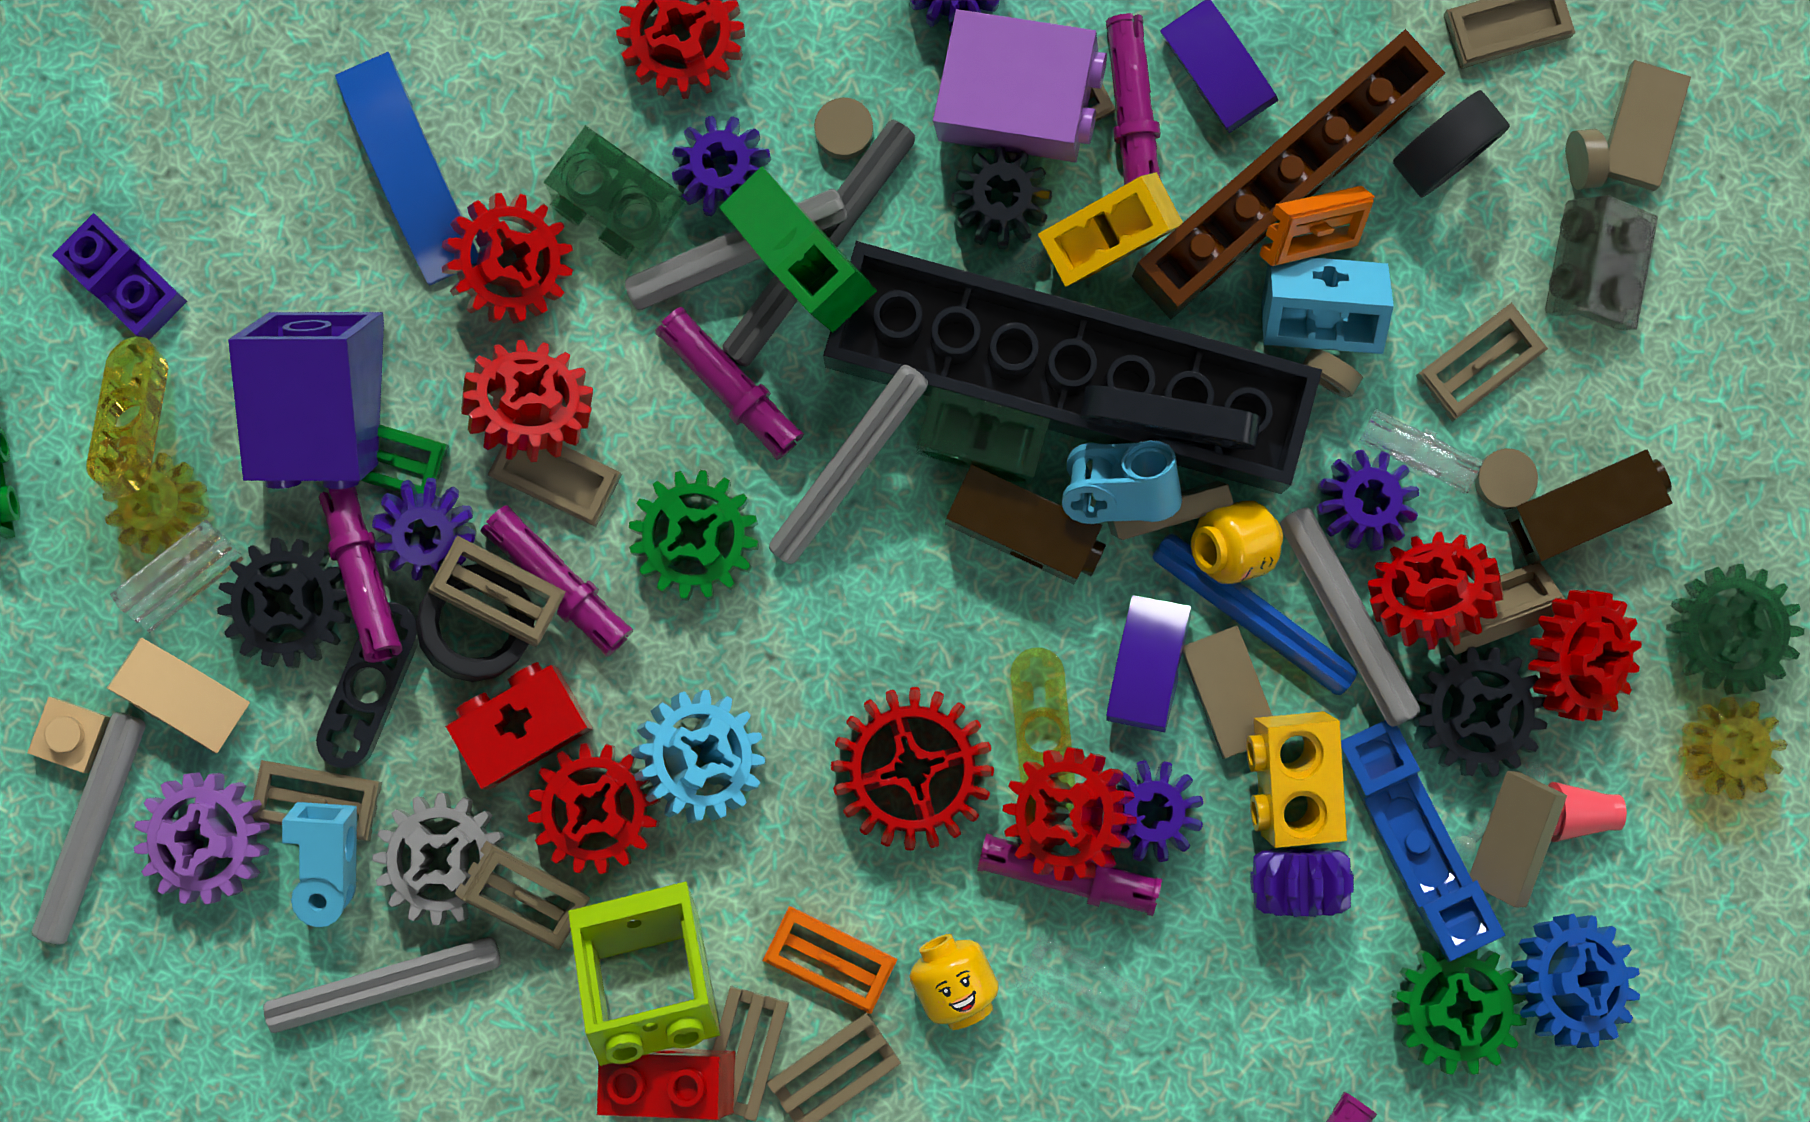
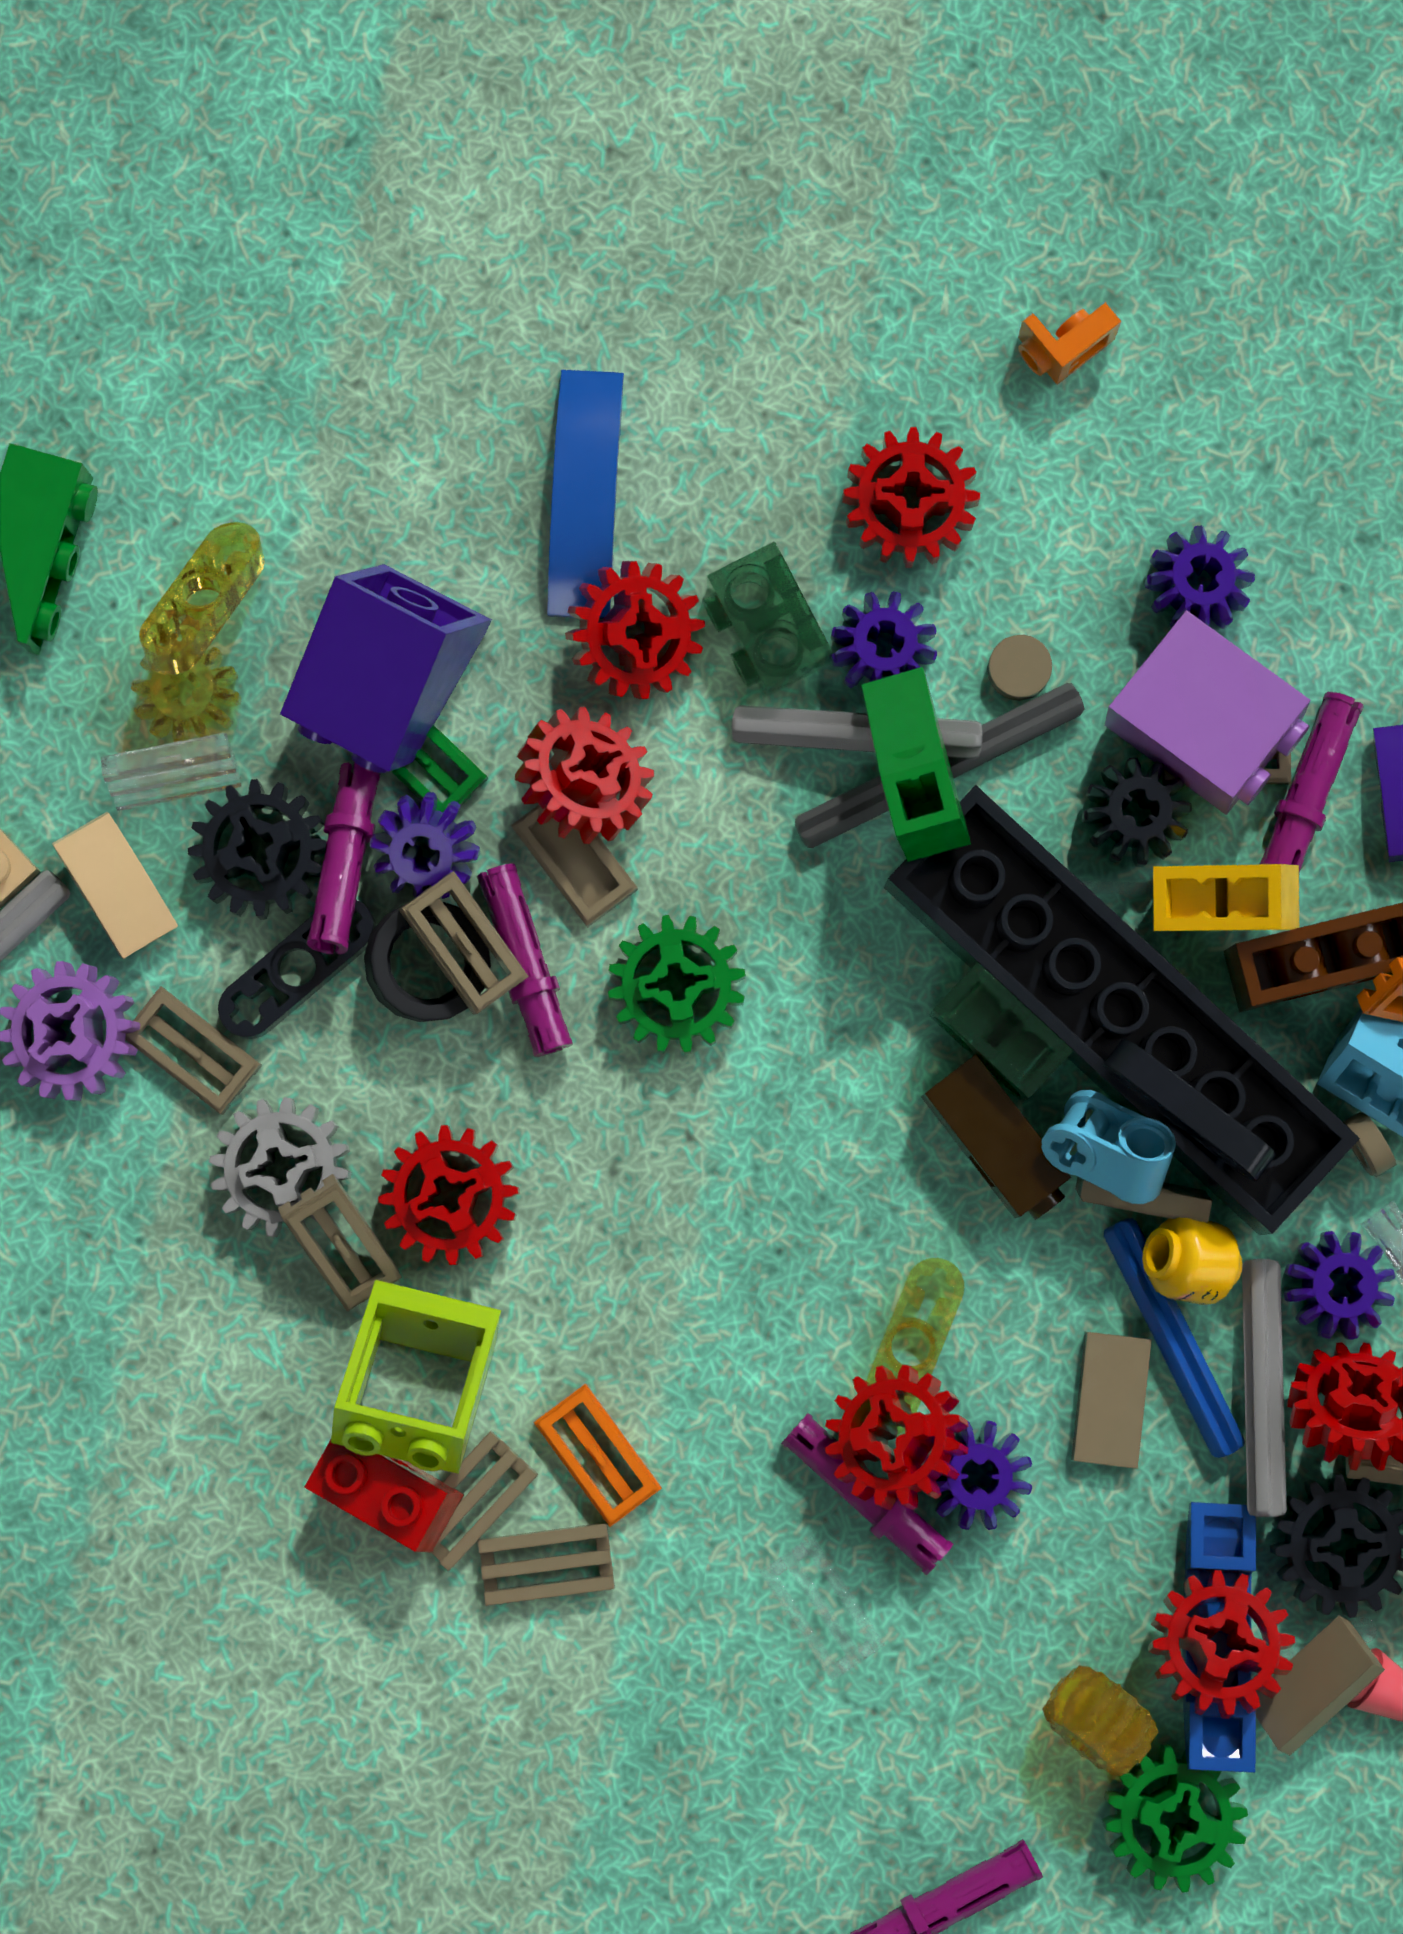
camera: 30 degrees right, 0 degrees up
dark purple slope [52,213,187,343] -> none
light grey axle [263,937,501,1033] -> none
medium azure leg [282,802,357,927] -> none
red brick [445,662,593,790] -> none
medium azure gear [631,690,765,824] -> none
magenta pin [655,307,804,460] -> none
light grey axle [769,365,928,564] -> none
red gear [831,687,994,851] -> none
yellow head [909,934,999,1030] -> none
dark purple slope [1106,595,1191,733] -> none
yellow brick [1246,711,1347,848] -> none
dark purple gear [1250,847,1354,917] -> none
blue gear [1511,914,1640,1048] -> none
none -> clear yellow gear [1042,1665,1159,1776]
none -> red gear [1148,1570,1296,1719]

